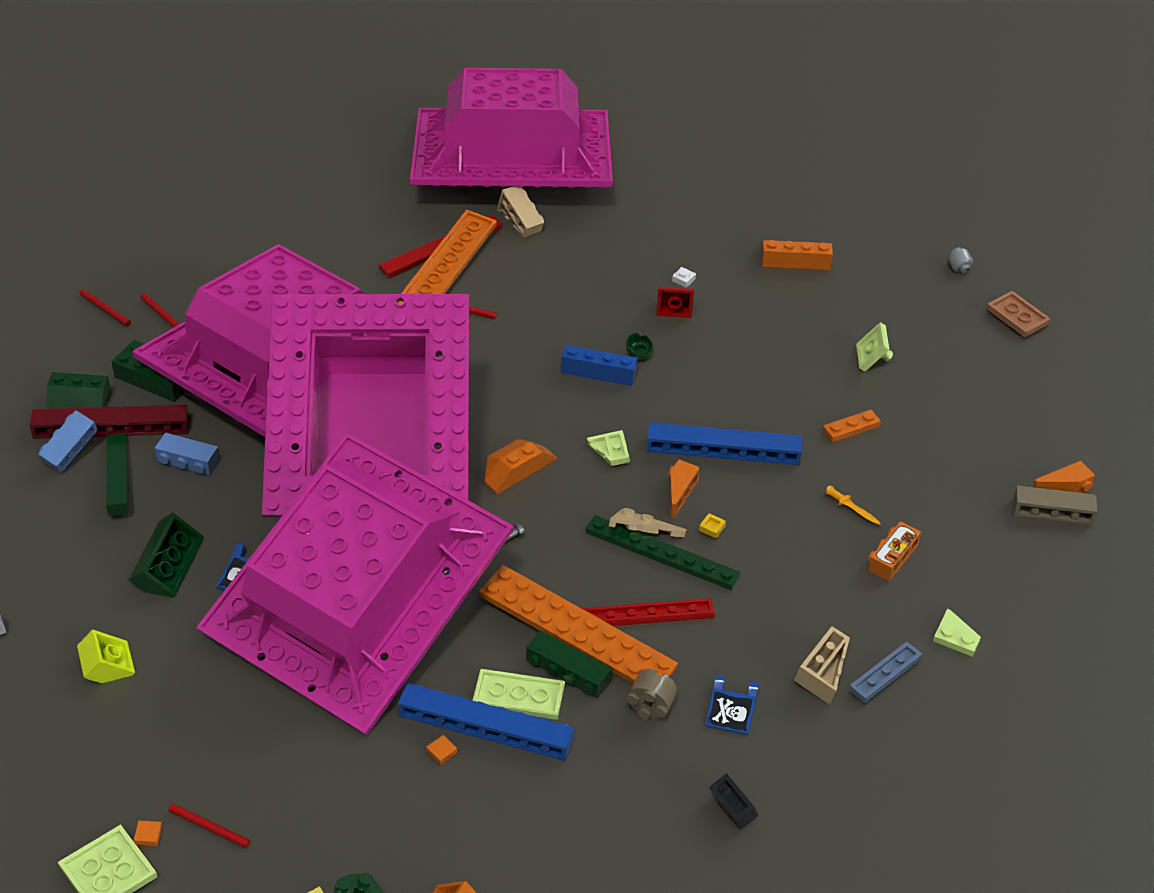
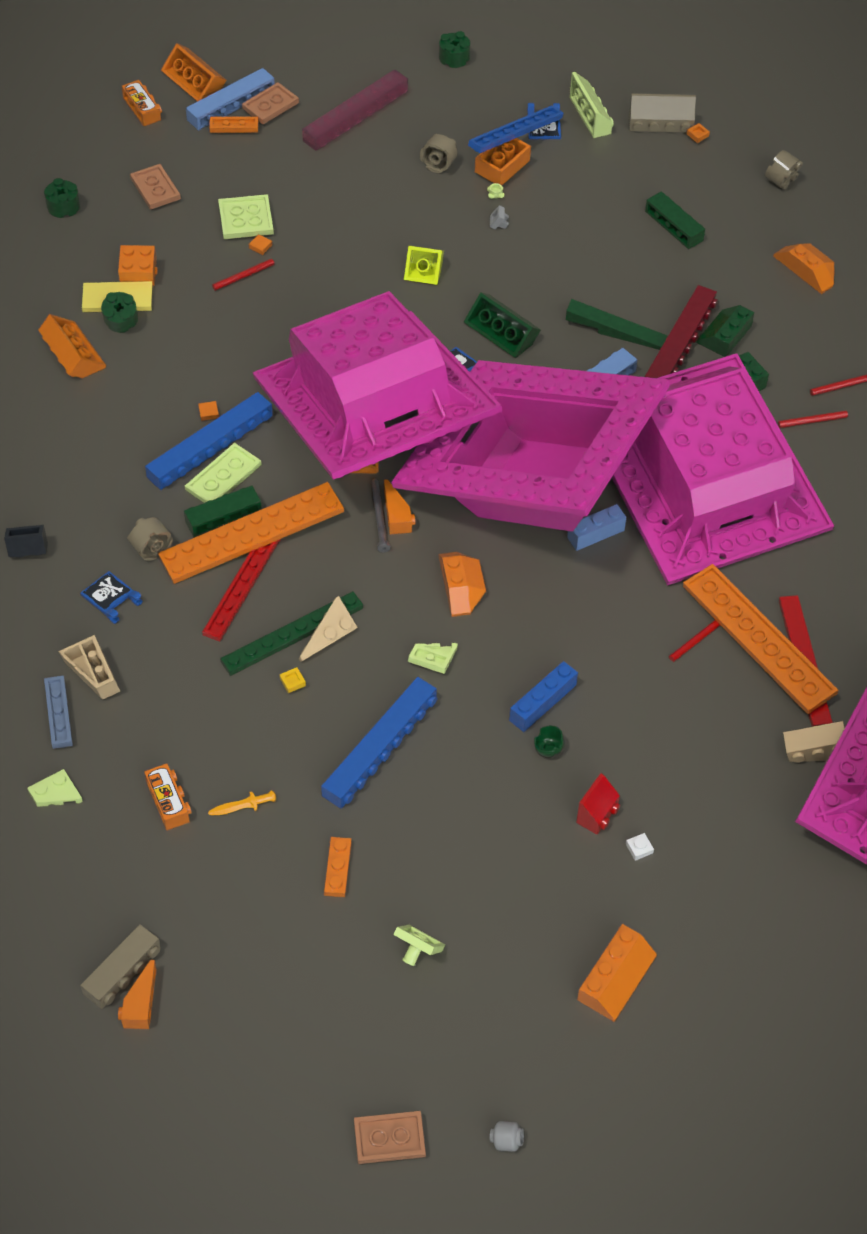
camera: 120 degrees right, 10 degrees up
medium blue brick [38,410,98,474] -> none
orange slope [668,460,700,518] -> none

